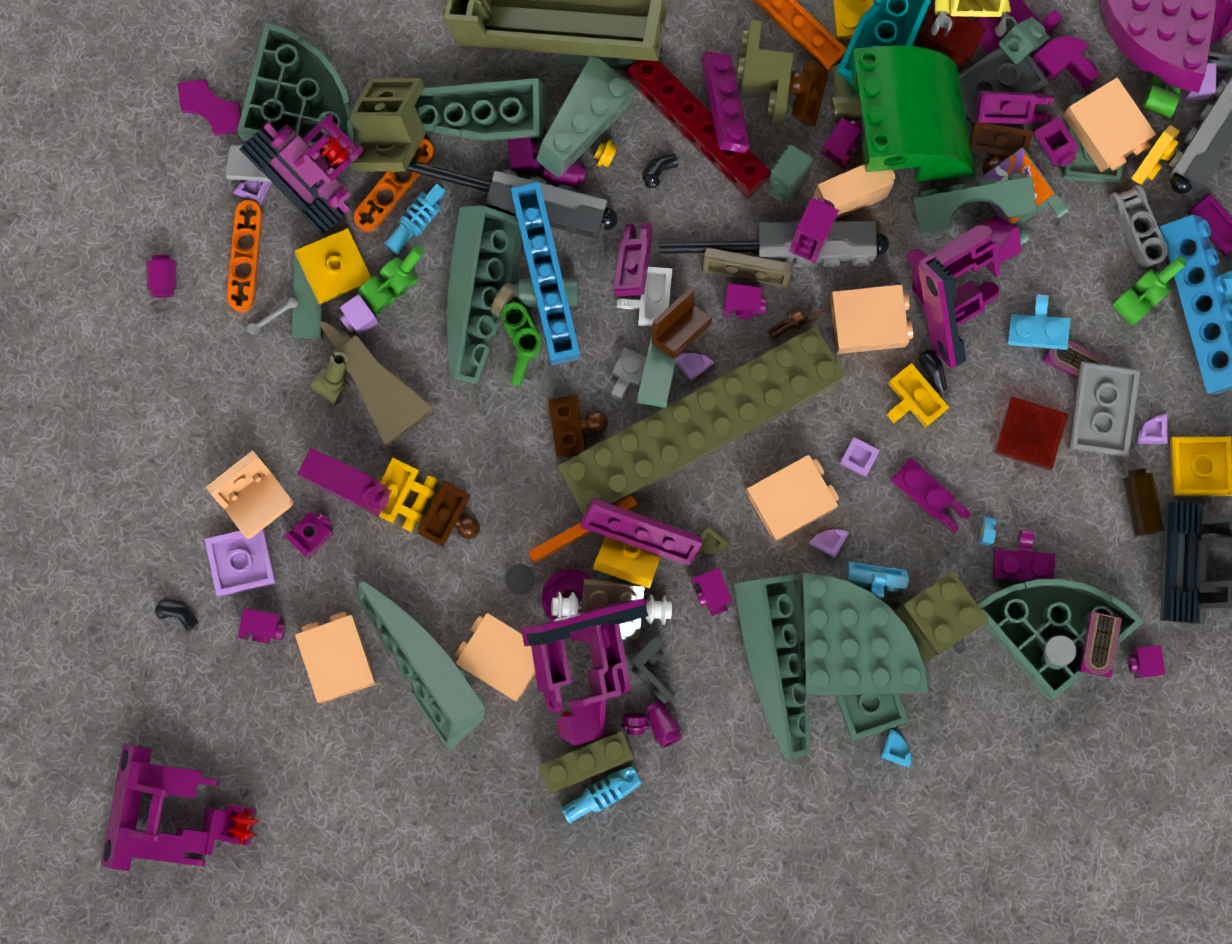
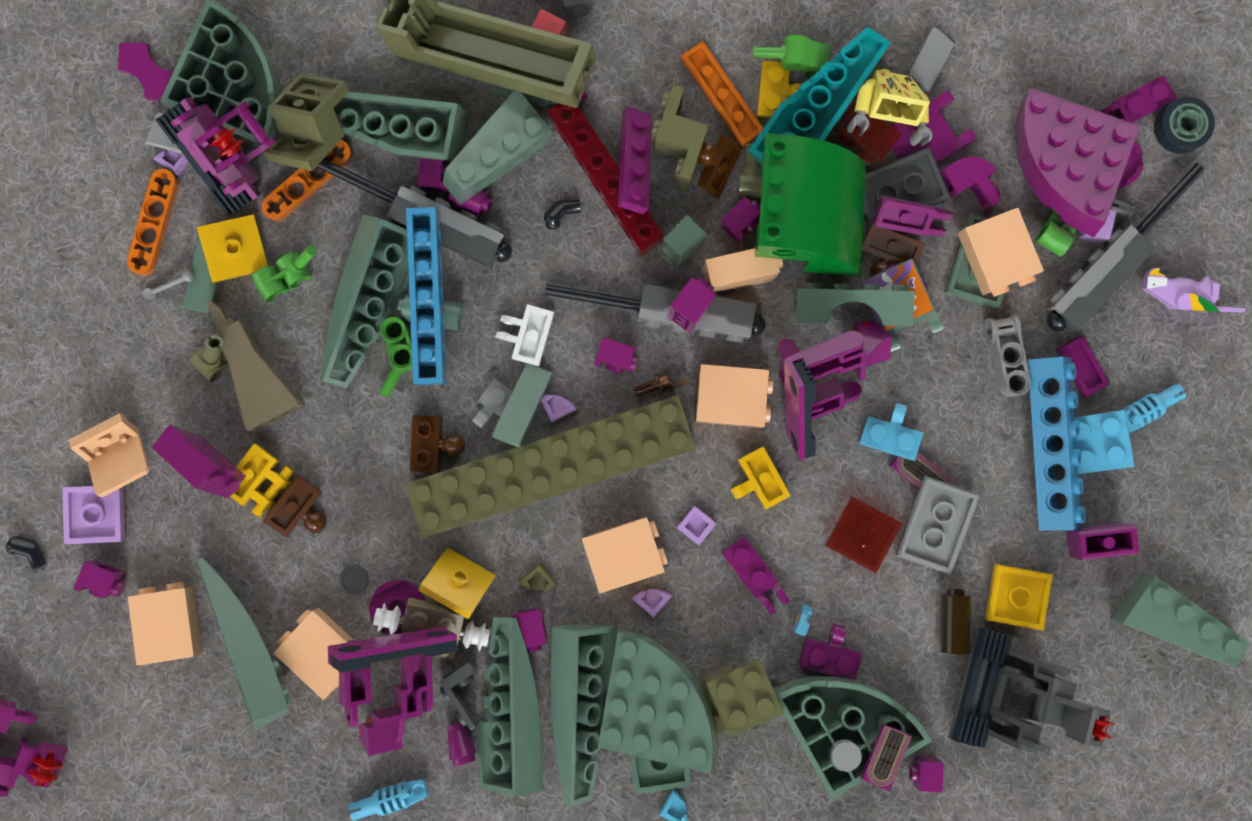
camera: 10 degrees right, 5 degrees up
magenta brick [146,254,177,298] -> none
magenta brick [284,511,334,559] -> none
lavender plate [339,294,378,336] -> none
medium azure hinge [384,184,446,255] -> none
dark tan tile [491,282,518,317] -> none
orange tile [528,495,637,564] -> none
olive brick [539,731,634,794] -> none
magenta plate [581,498,702,566] -> none
yellow plate [593,139,618,167] -> none
magenta hinge [613,222,653,296] -> none
magenta plate [621,713,650,735] -> none
reddish brown panel [652,287,712,359] -> none
dark tan tile [702,247,792,288] -> none
medium azure plate [846,561,909,598] -> none
black arm [919,350,948,393] -> none
sand green bracket [999,17,1051,64] -> none
magenta brick [1033,116,1079,167] -> none
bright green beam [1111,256,1187,327] -> none
yellow plate [1131,125,1180,185] -> none
lavender tile [1136,414,1168,444] -> none
none -> sand green wedge [478,617,543,796]

